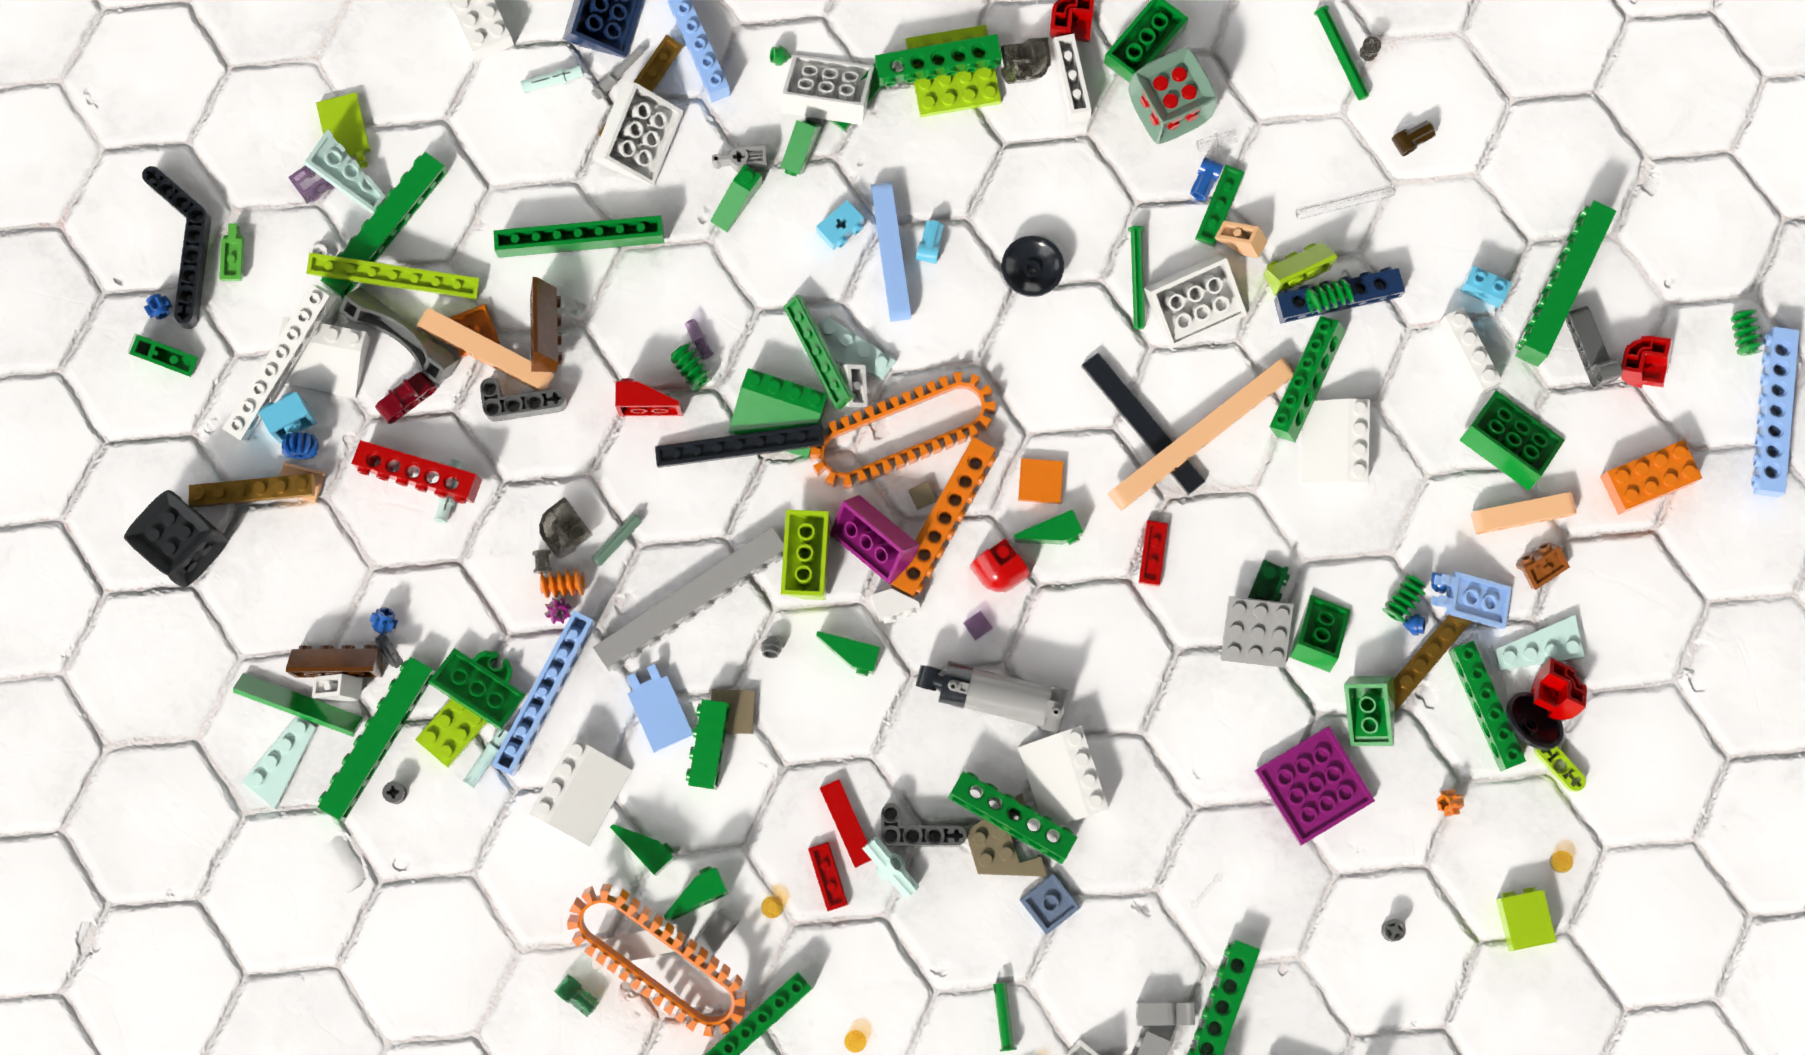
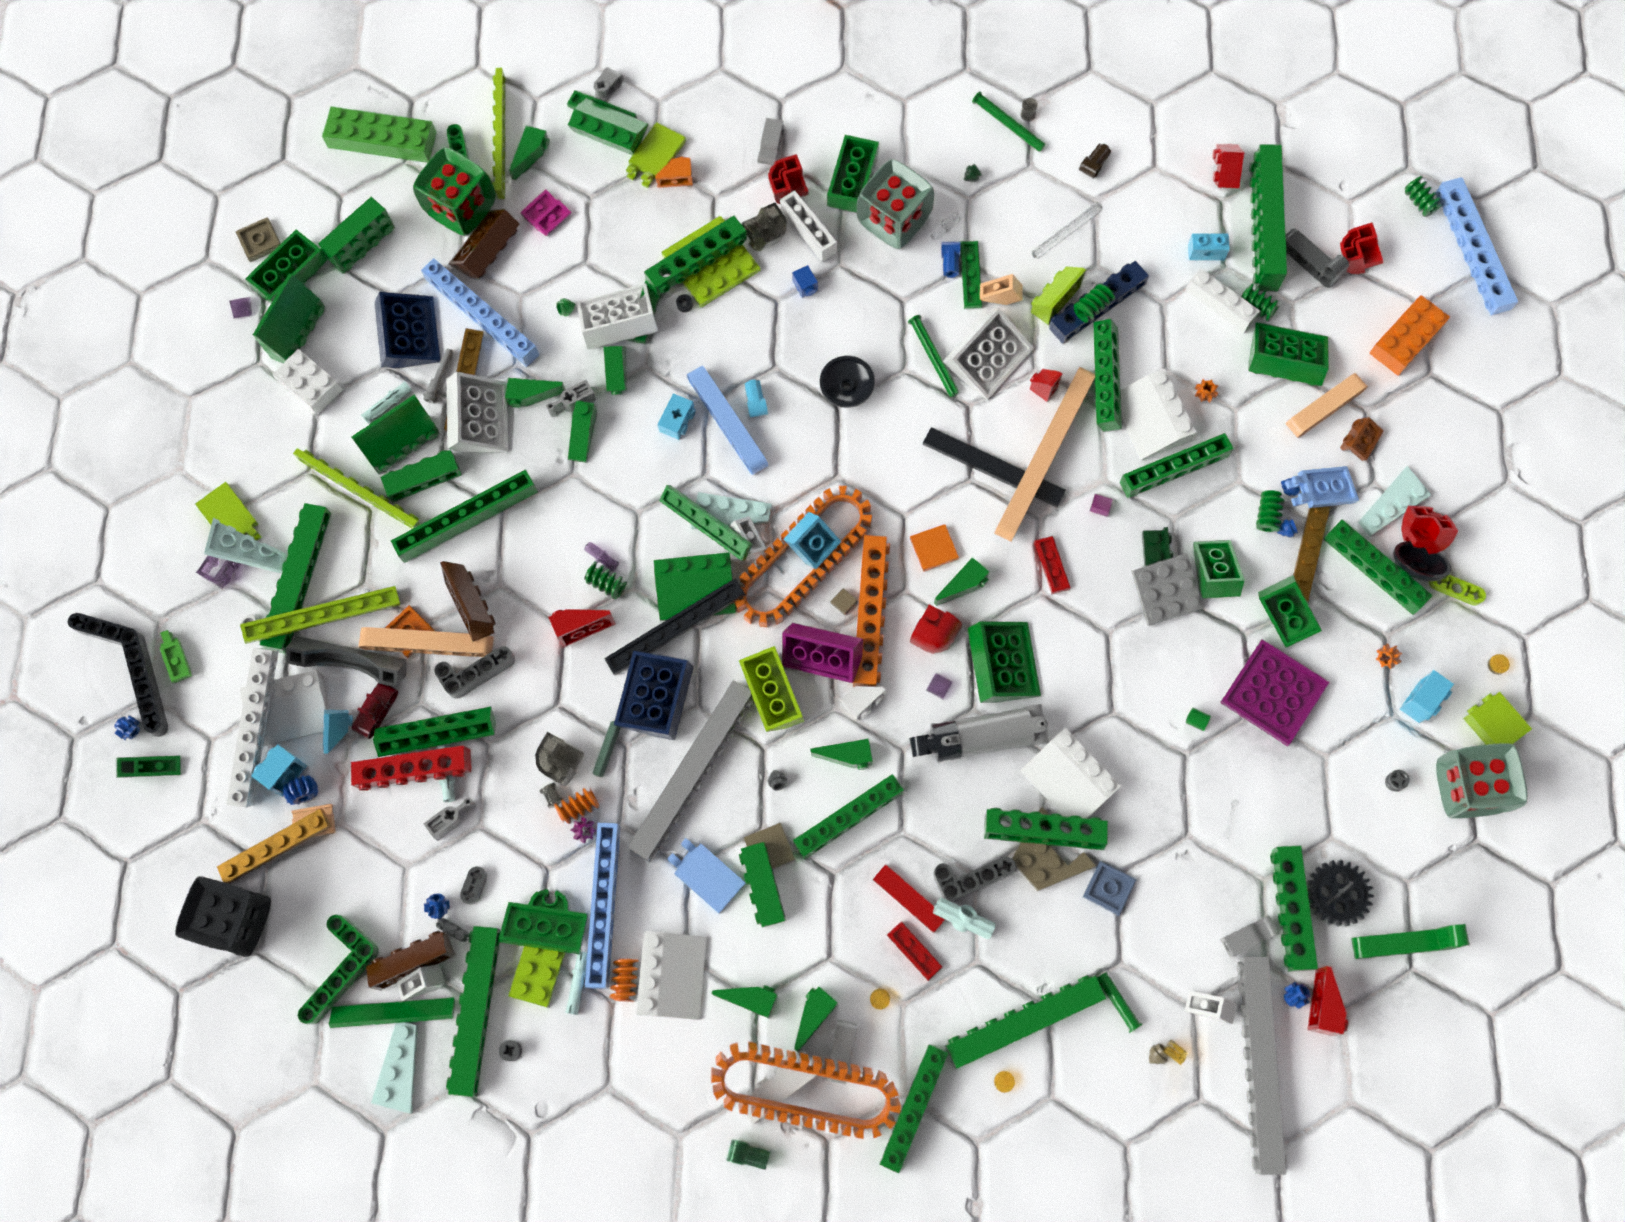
camera: 20 degrees left, 5 degrees down
none -> lime plate [293,448,421,529]
none -> green beam [298,914,379,1025]
none -> medium azure slope [323,709,353,754]
none -> green slope [351,394,440,475]
none -> green brick [373,706,496,757]
none -> green brick [380,450,462,503]
none -> light grey piece [423,797,476,841]
none -> dark grey beam [460,866,487,905]
none -> green slope [505,378,566,408]
none -> orange piece [609,958,639,1002]
none -> dark blue slope [614,651,694,741]
none -> black bush [676,294,693,313]
none -> medium azure brick [783,512,841,569]
none -> blue brick [792,265,818,298]
none -> green brick [793,774,904,860]
none -> green brick [945,974,1106,1069]
none -> dark green plate [963,163,982,182]
none -> green slope [967,621,1041,703]
none -> red slope [1029,369,1063,402]
none -> magenta slope [1089,494,1113,517]
none -> green brick [1119,433,1234,499]
none -> green beam [1185,707,1211,731]
none -> orange gear [1195,379,1218,403]
none -> red brick [1212,144,1245,188]
none -> green piece [1241,283,1280,322]
none -> black gear [1306,860,1374,927]
none -> medium azure brick [1399,670,1454,723]
none -> sand green piece [1436,743,1527,818]

